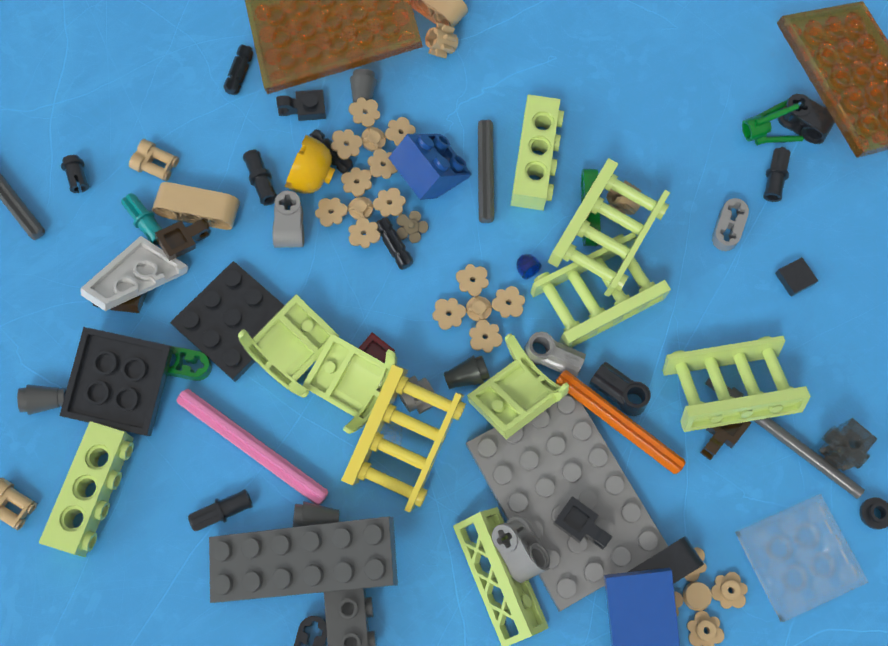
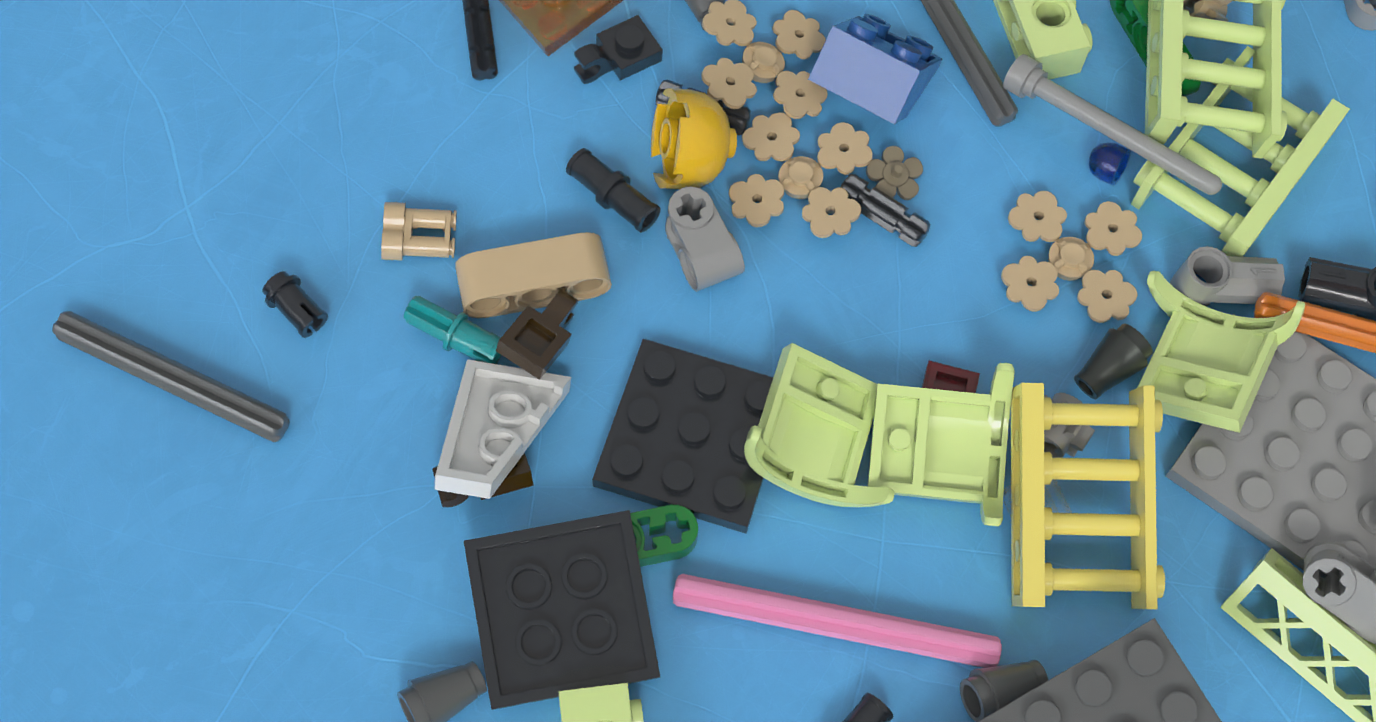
camera: 25 degrees left, 5 degrees down
none -> light grey piece [1003,54,1222,195]

